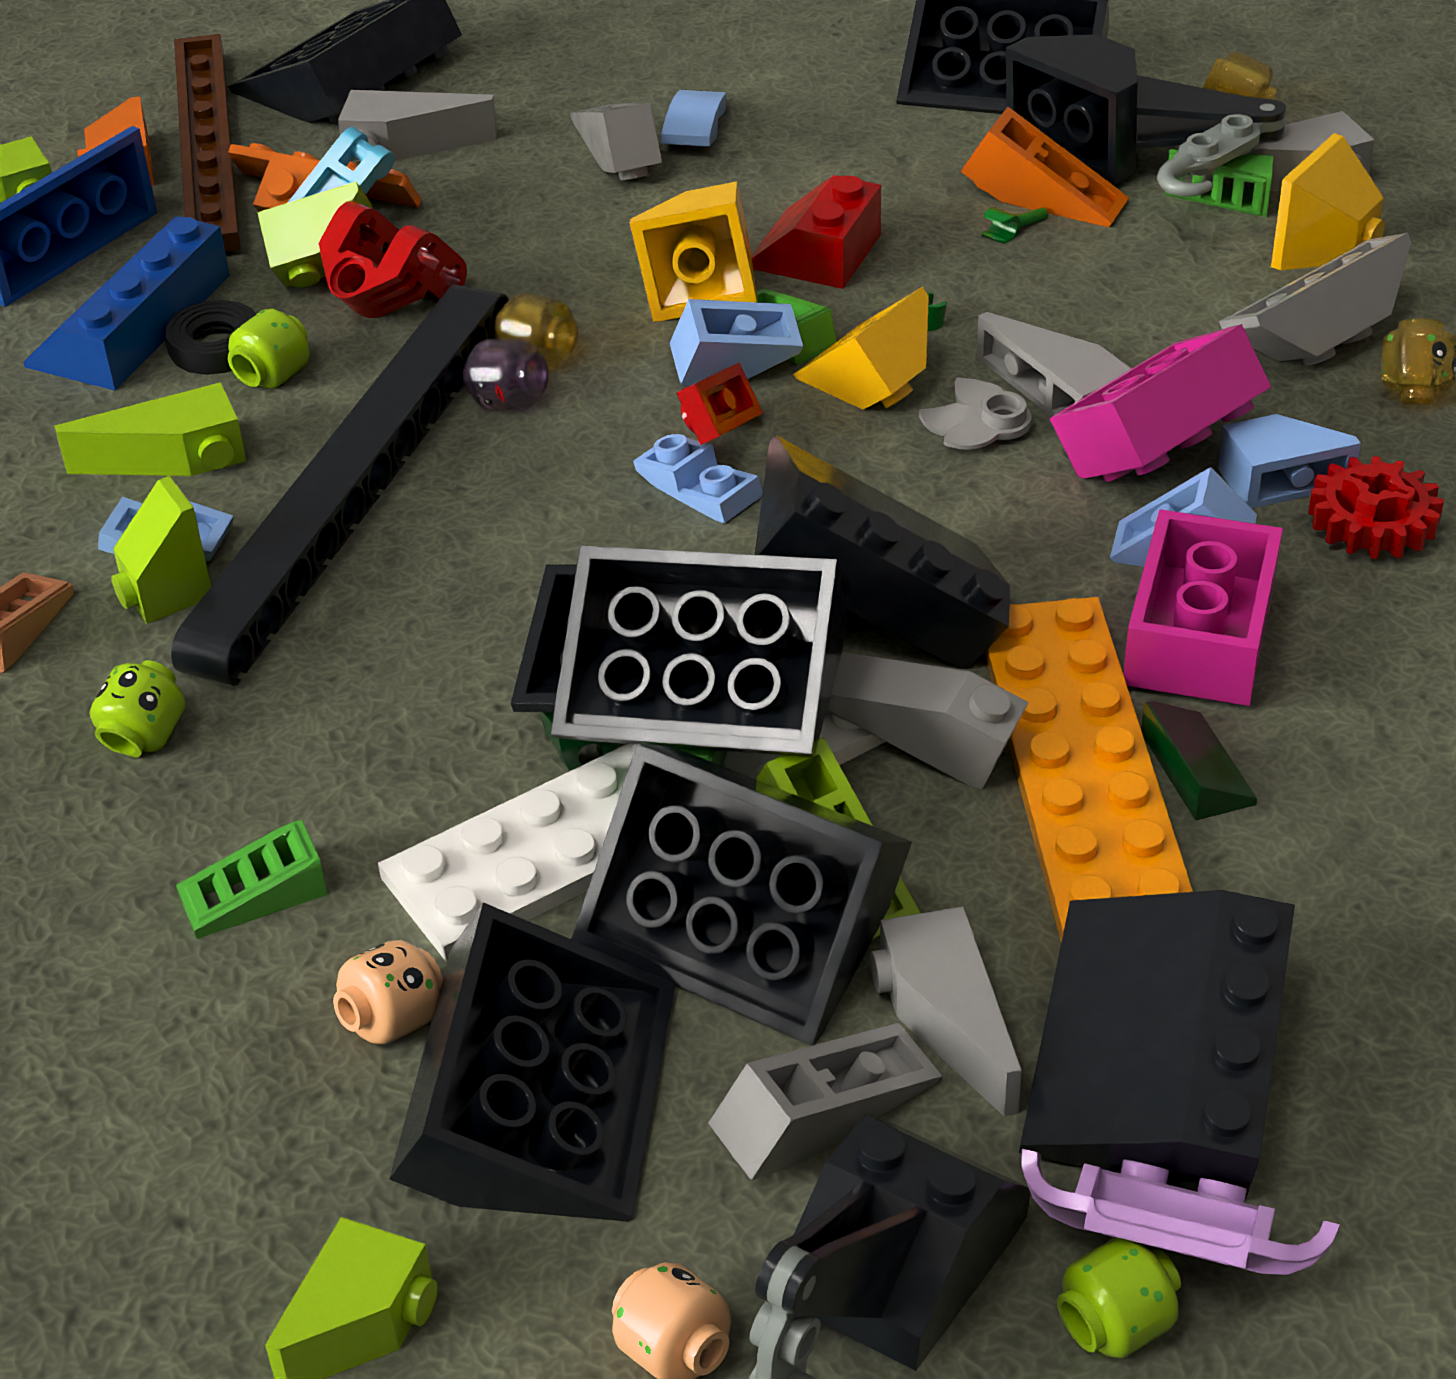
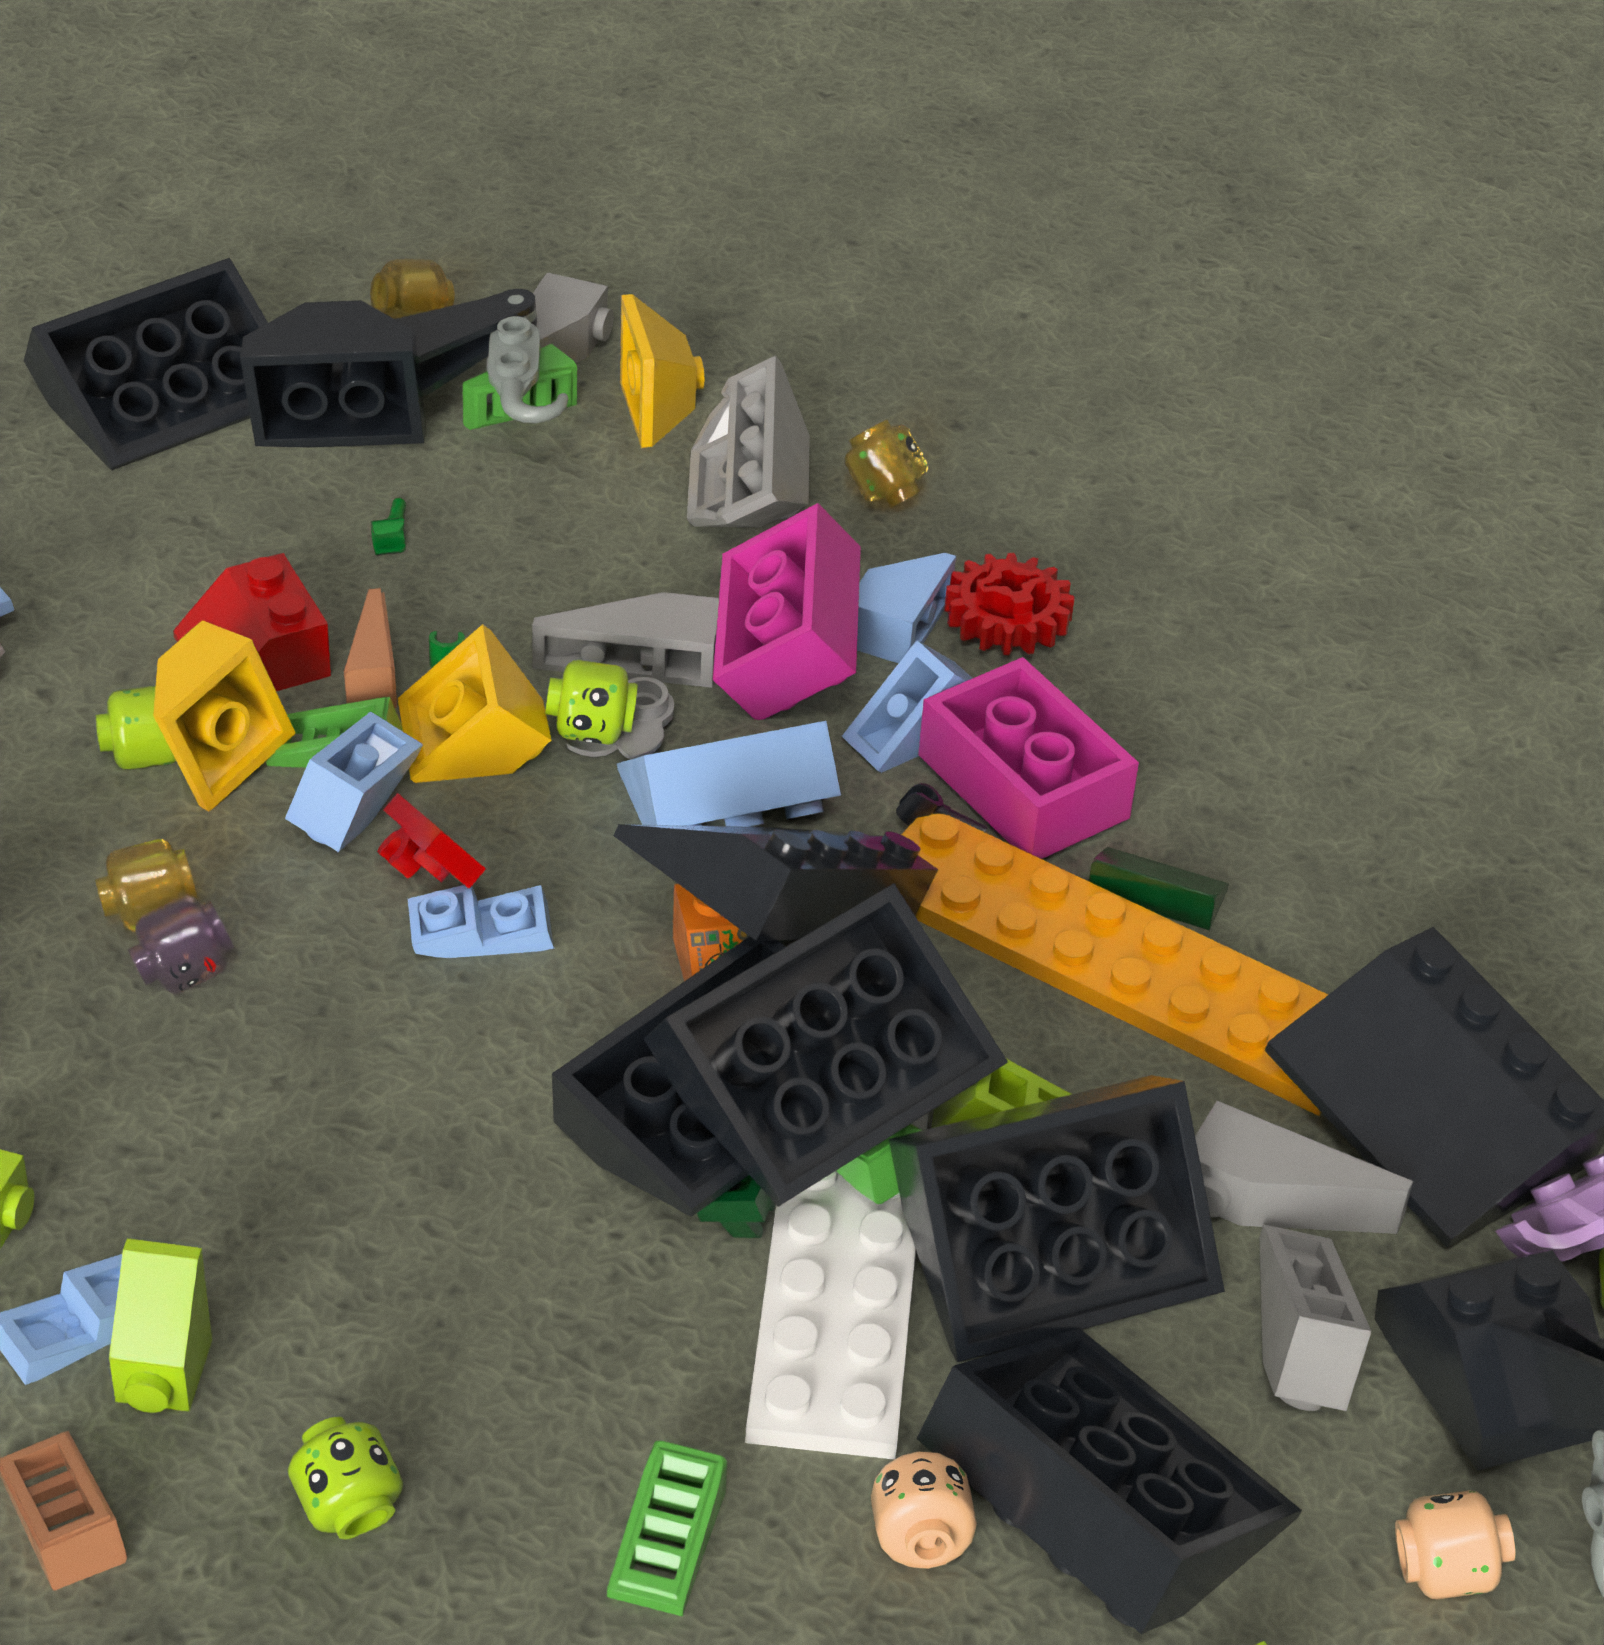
camera: 55 degrees left, 0 degrees up
black beam [171,284,510,686] -> none
light grey slope [827,652,1029,789] -> none
orange slope [960,107,1130,227] -> none
none -> nougat slope [344,588,397,708]
none -> lime head [545,660,638,745]
none -> light blue slope [617,721,841,827]
none -> black hand [896,783,987,832]

